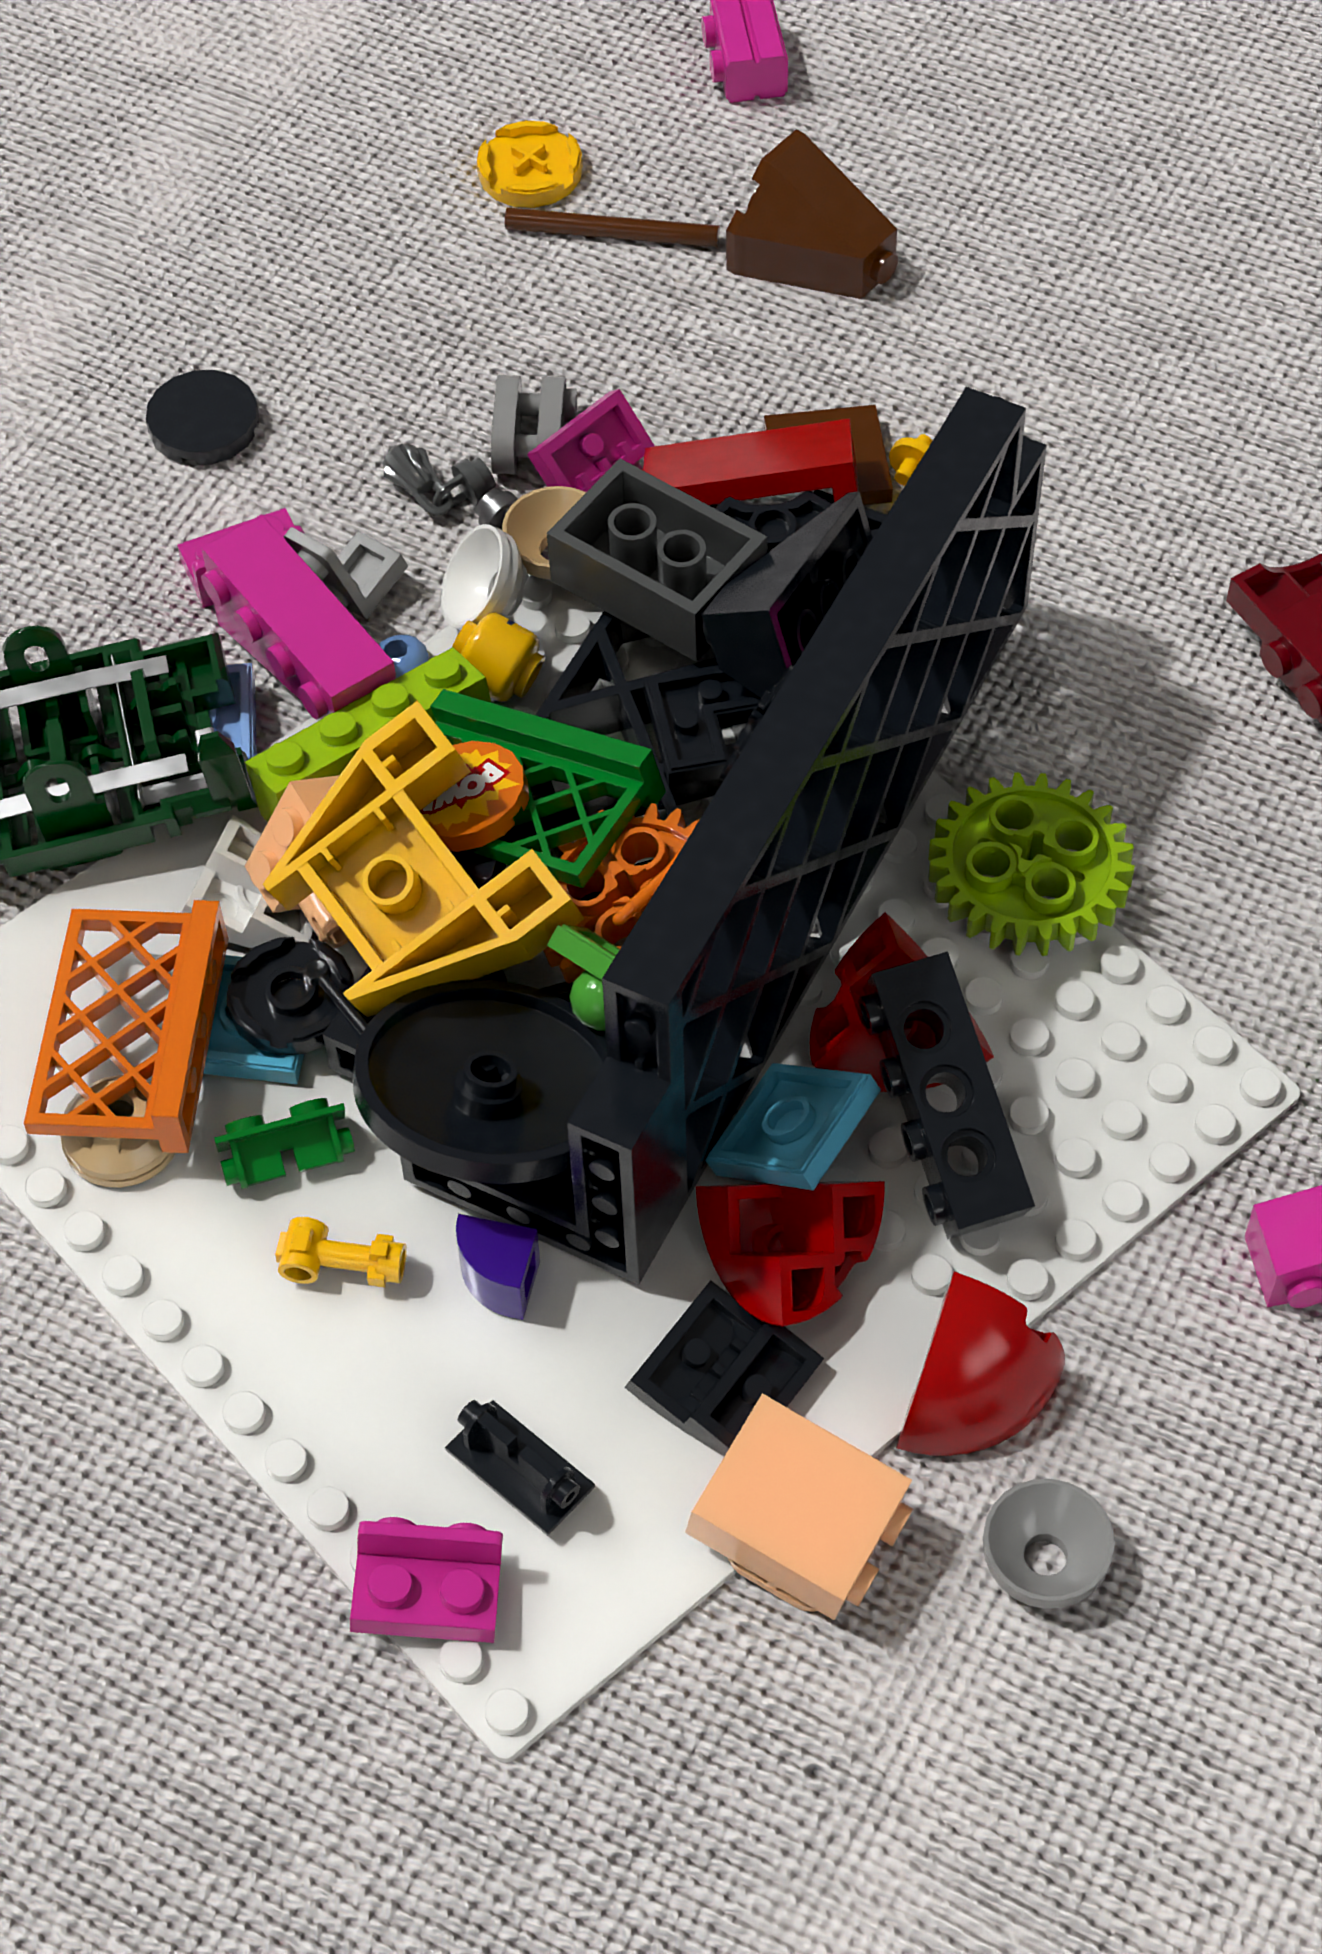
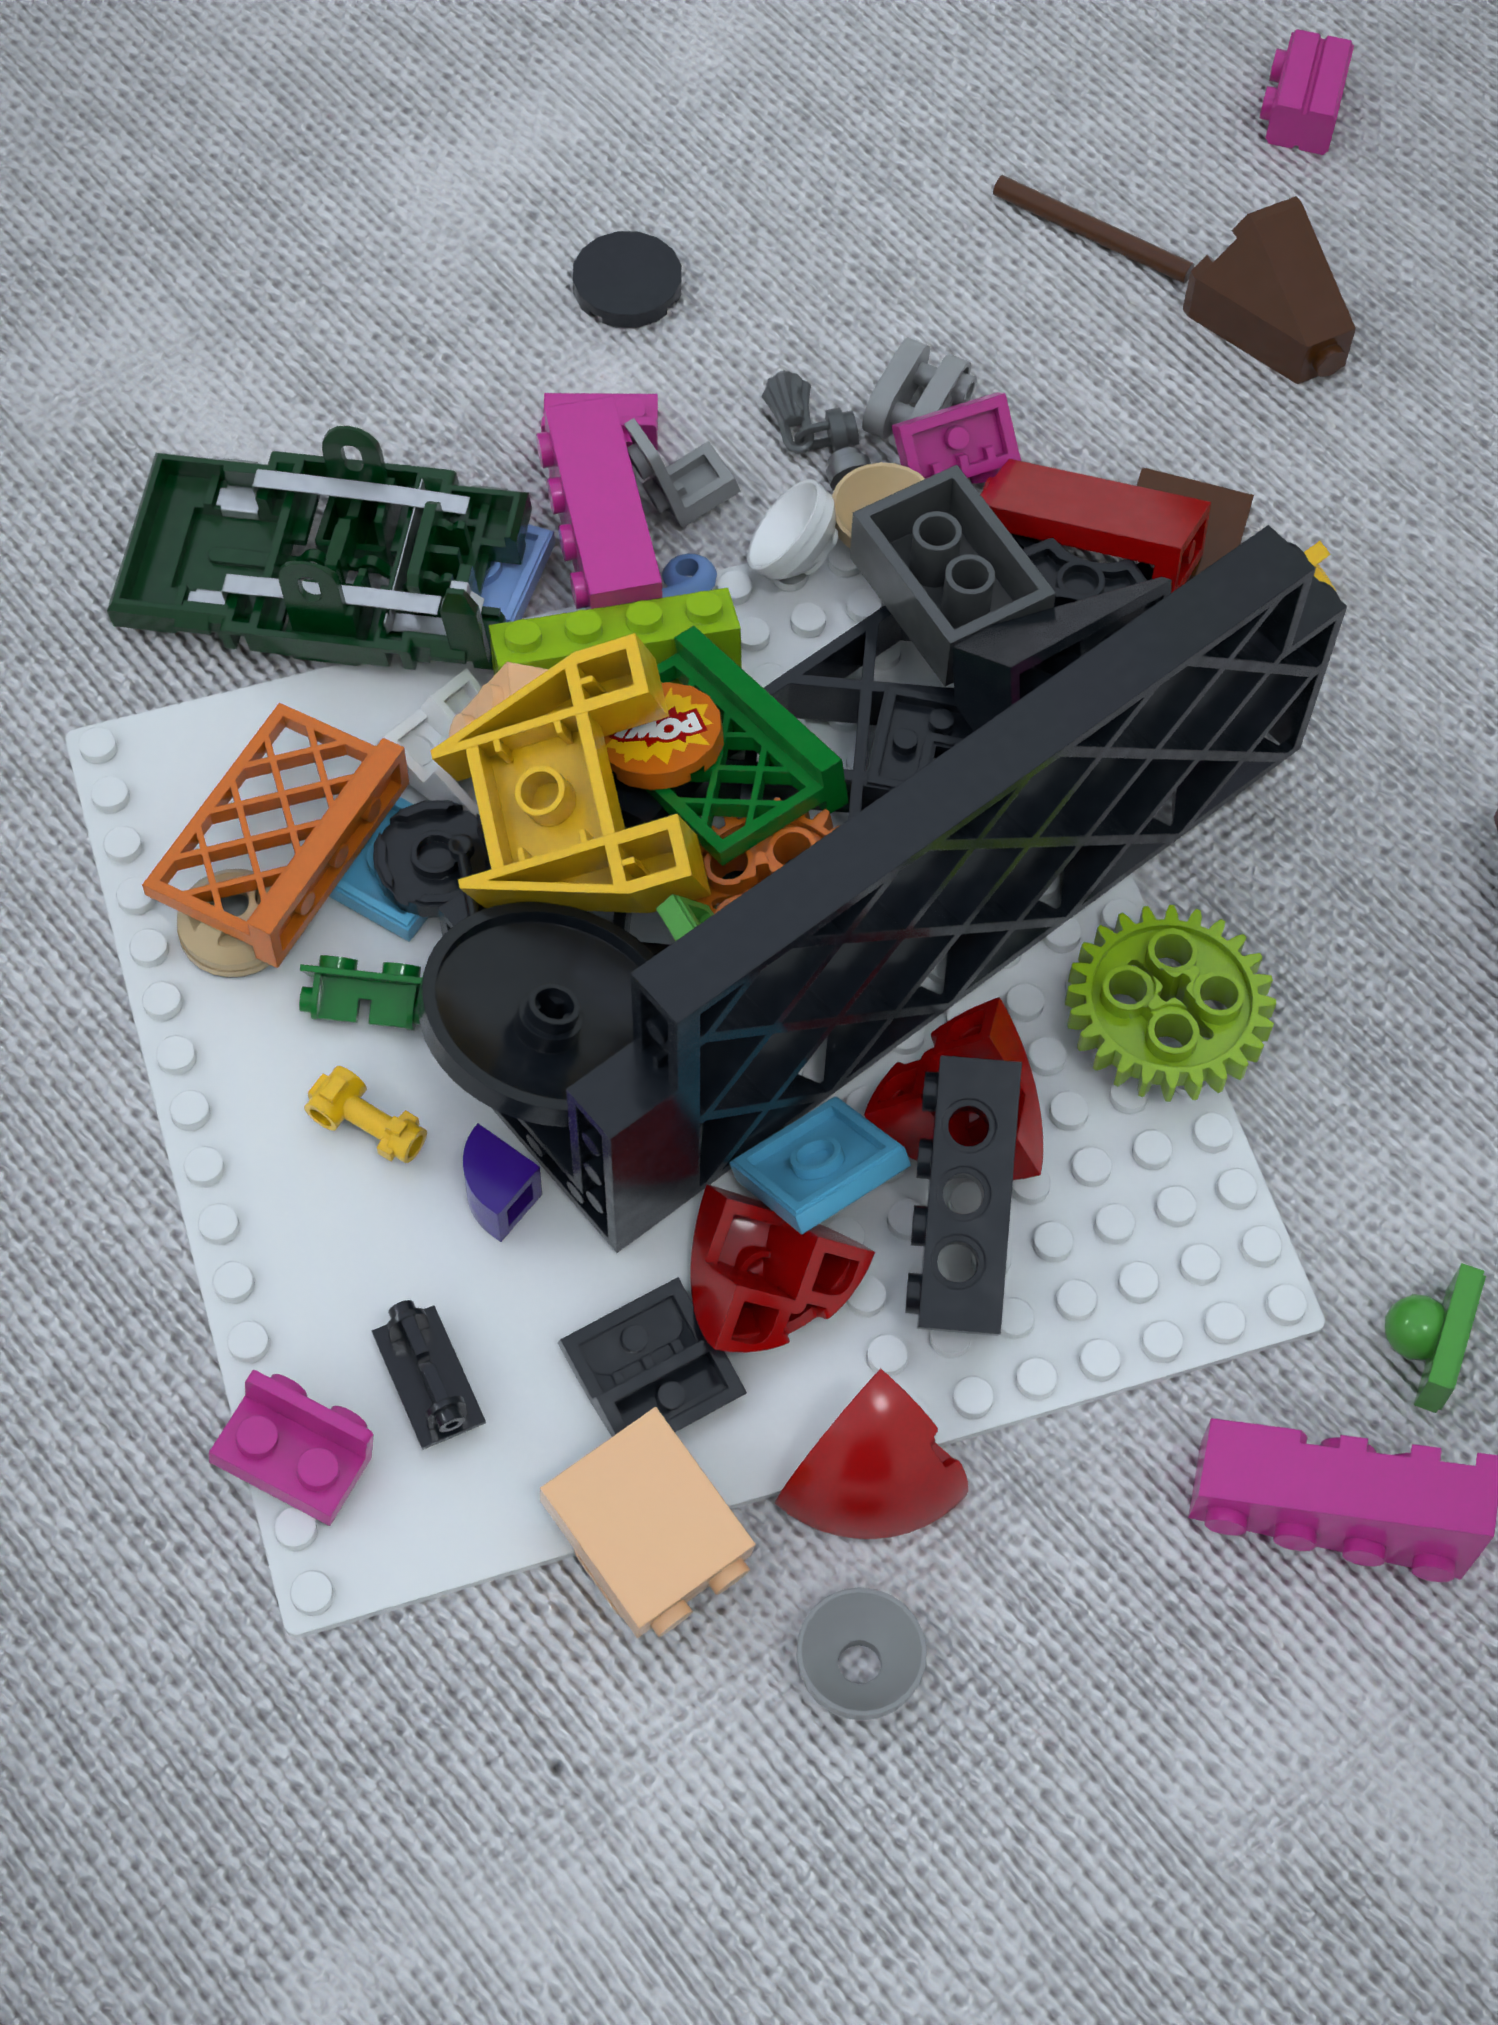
camera: 20 degrees right, 5 degrees up
yellow head [452,612,545,702] -> none
yellow tile [477,120,583,208] -> none

